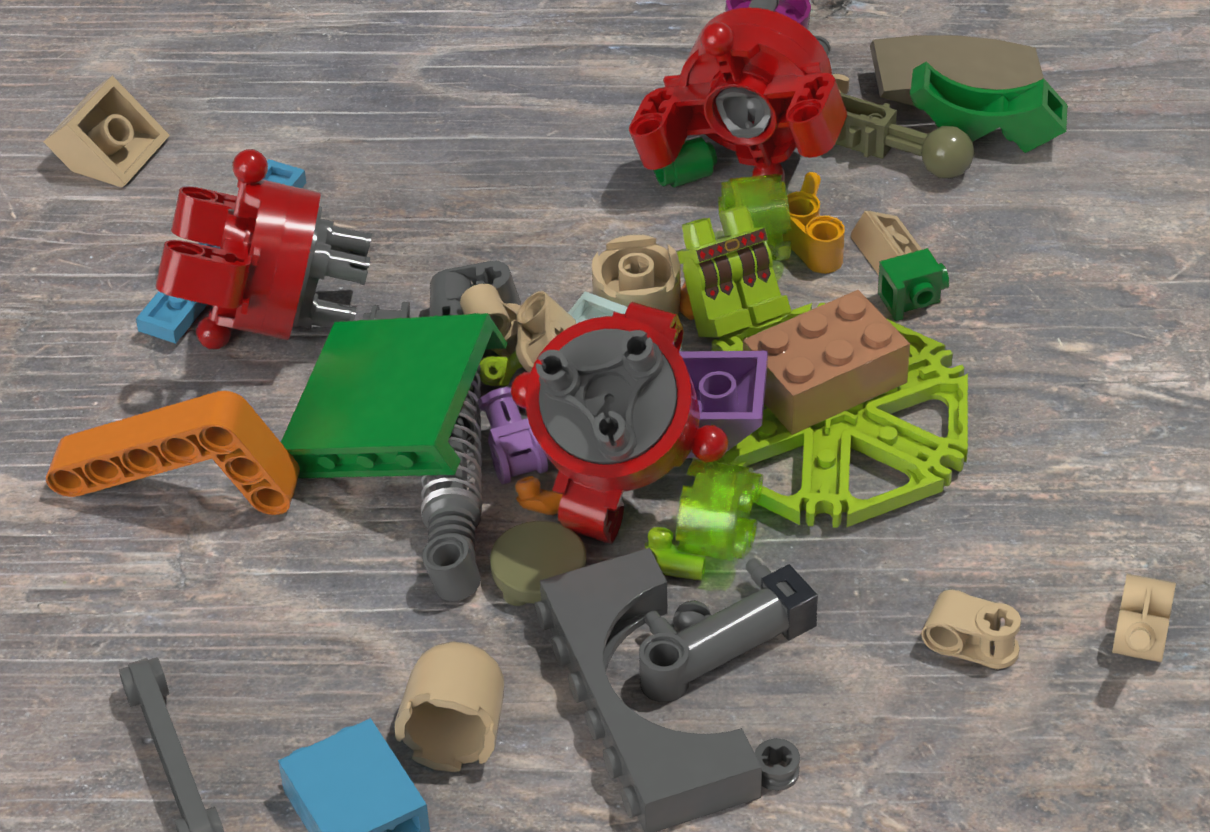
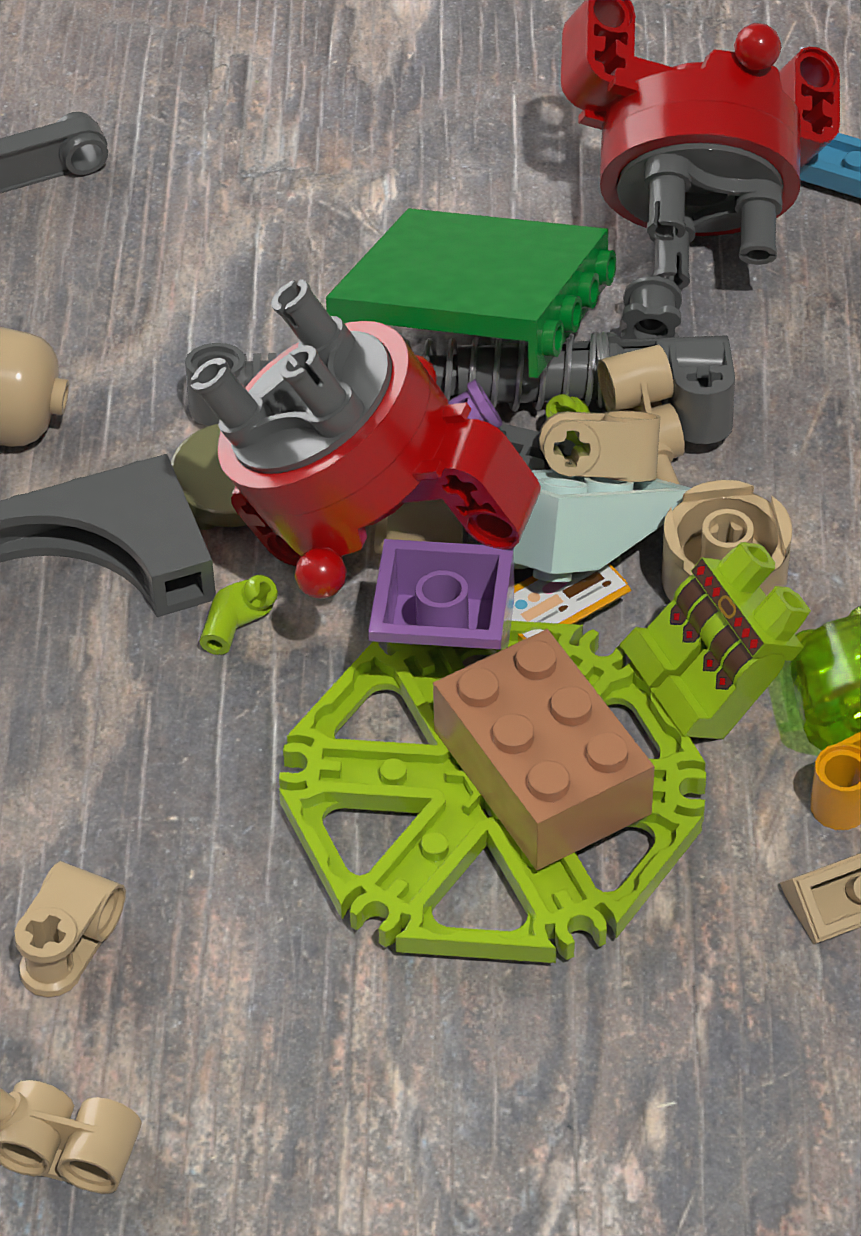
camera: 90 degrees right, 5 degrees up
orange beam [46,391,300,515] -> none
dark grey piece [639,559,818,702] -> none
dark grey hinge [673,600,711,633] -> none
clear neon green brick [676,458,763,562] -> none
green brick [878,248,949,321] -> none

